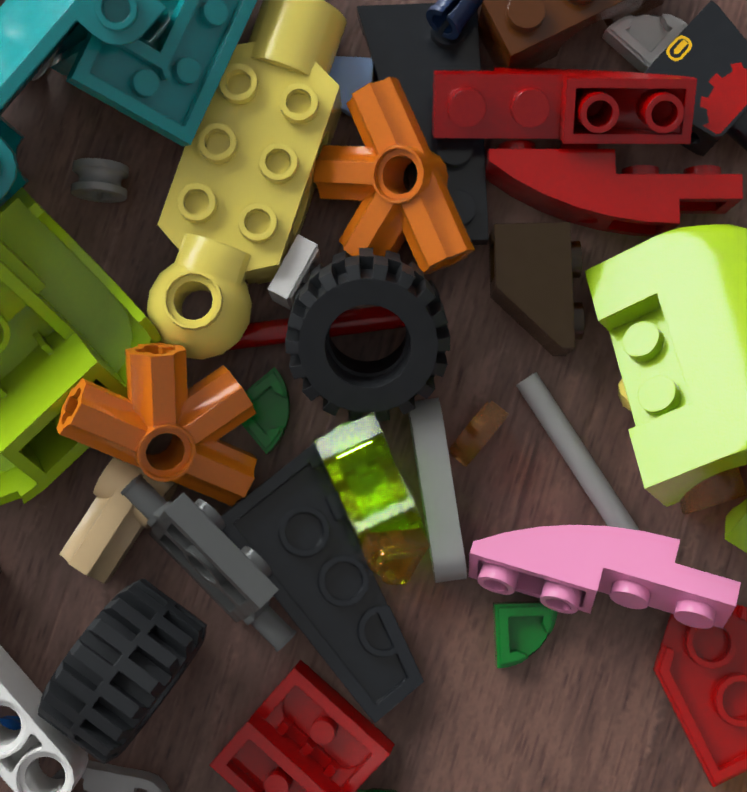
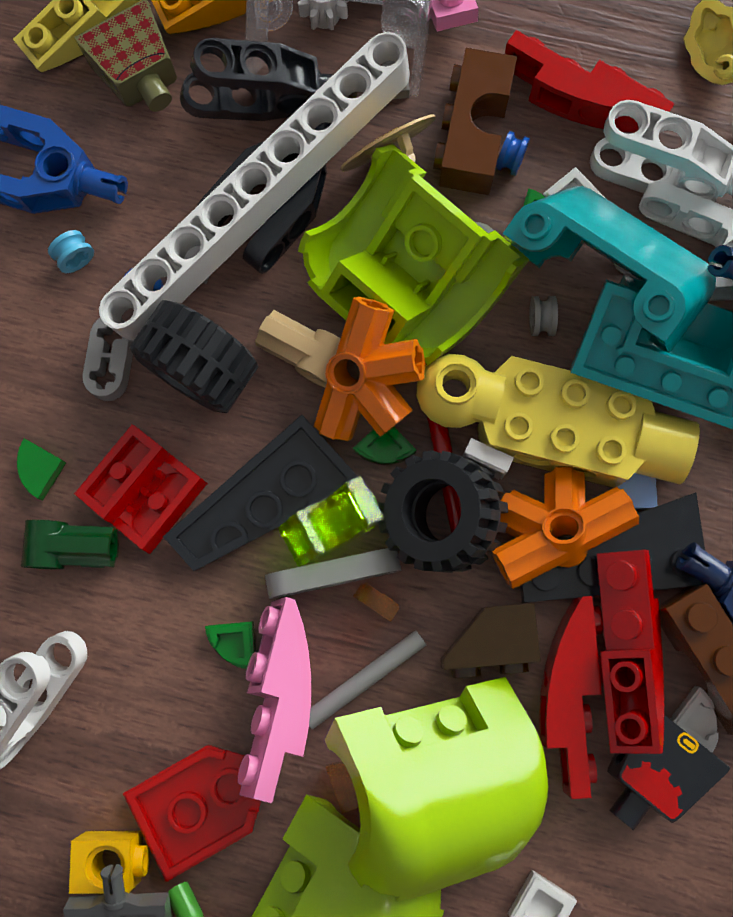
camera: 90 degrees right, 5 degrees down
dark grey plate [121,474,296,652] -> none
clear orange tile [362,528,430,585] -> none

